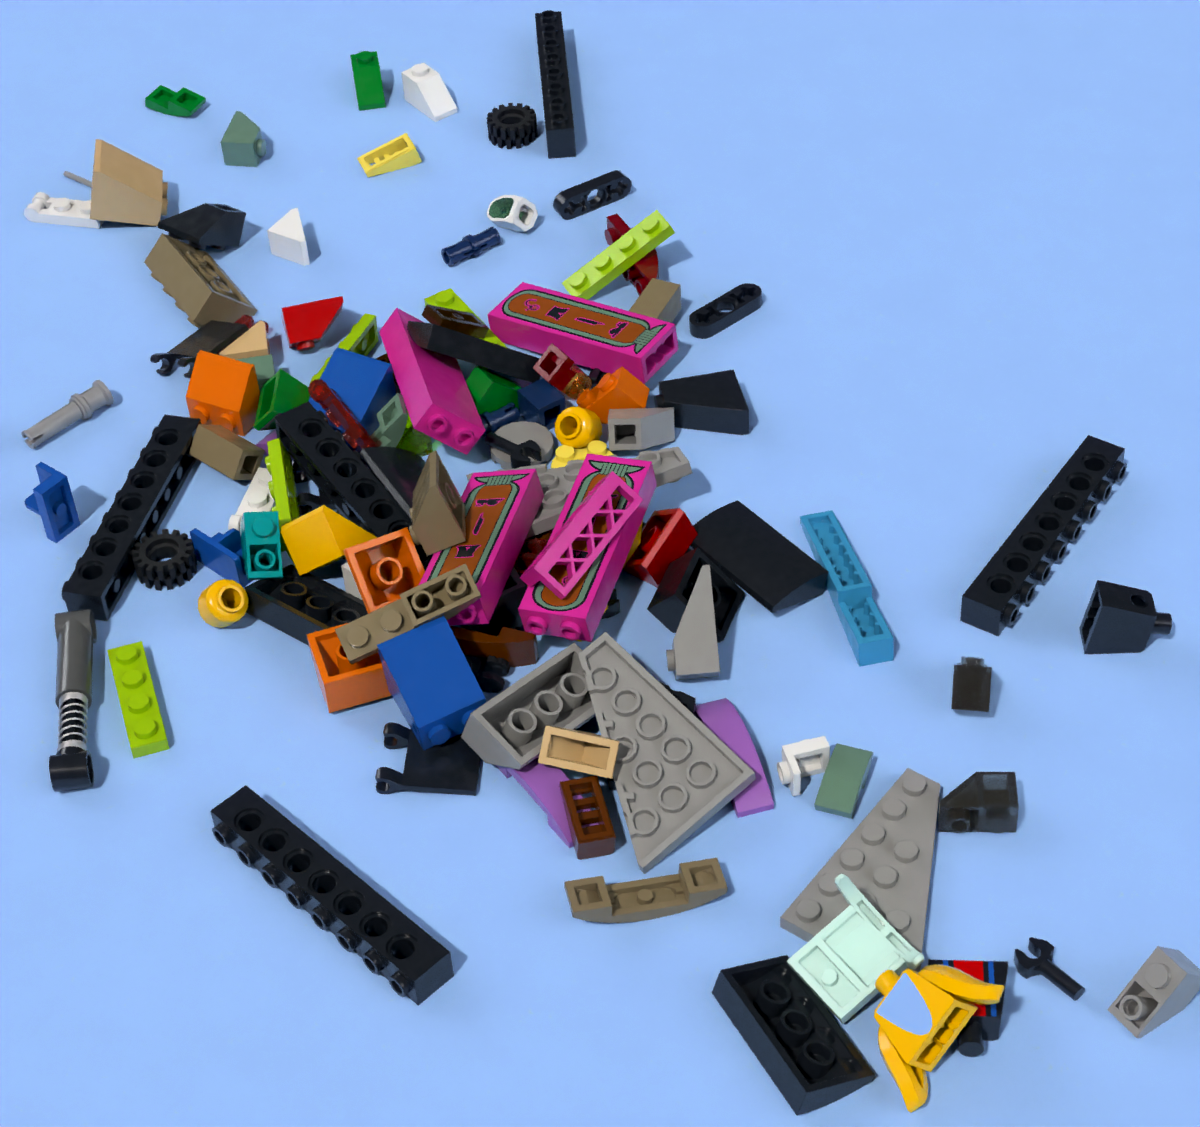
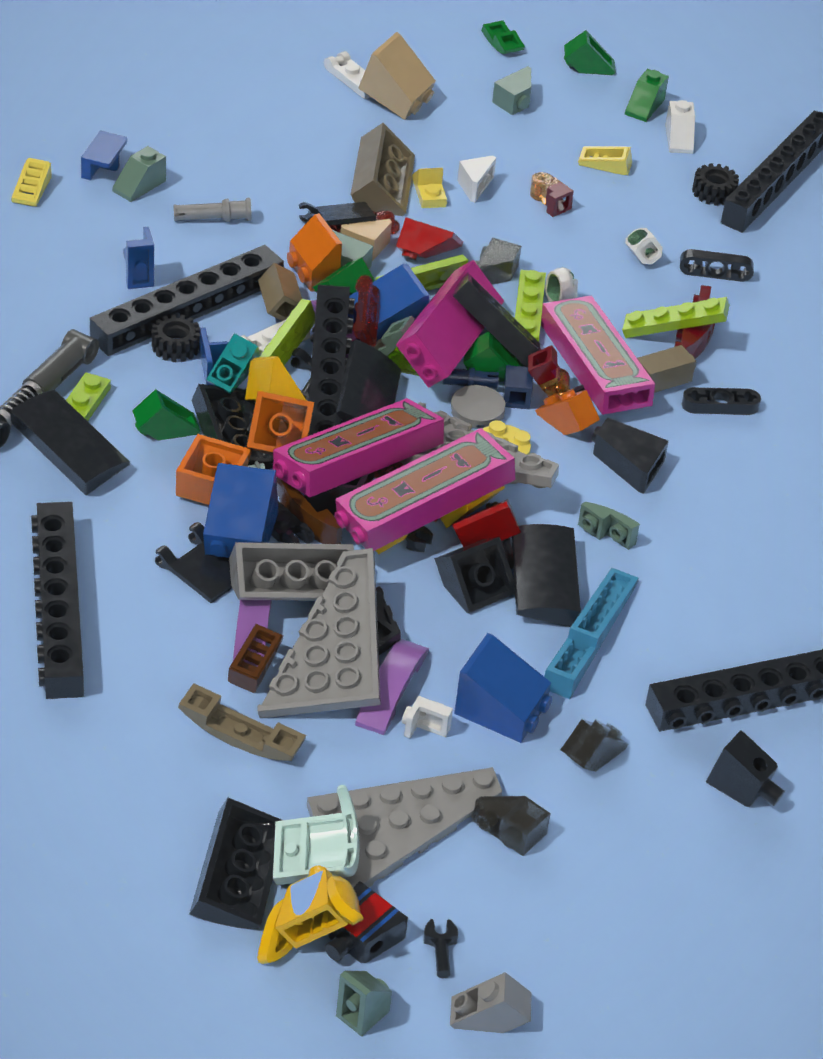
camera: 30 degrees right, 0 degrees up
black slope [157,203,246,250] -> none
yellow head [198,579,249,628] -> none
dark tan slope [335,563,481,665] -> none
dark tan slope [409,451,466,556] -> none
dark brown plate [422,304,489,339] -> none
dark blue pin [441,227,501,266] -> none
black bar [485,432,542,469] -> none
dark pink fence [520,471,643,600] -> none
tan slope [538,725,620,779] -> none
yellow head [554,407,602,449] -> none
light grey slope [608,407,675,451] -> none
light grey slope [666,565,720,680] -> none
sand green slope [814,743,874,819] -> none
none -> black slope [10,390,130,495]
none -> green slope [132,389,201,441]
none -> sand green slope [336,971,392,1036]
none -> light yellow slope [412,168,447,208]
none -> blue slope [454,633,552,743]
none -> clear smoke slope [475,237,522,285]
none -> leg [530,172,574,217]
none -> white rock [545,267,578,302]
none -> green slope [564,30,616,75]
none -> sand green slope [578,502,640,550]

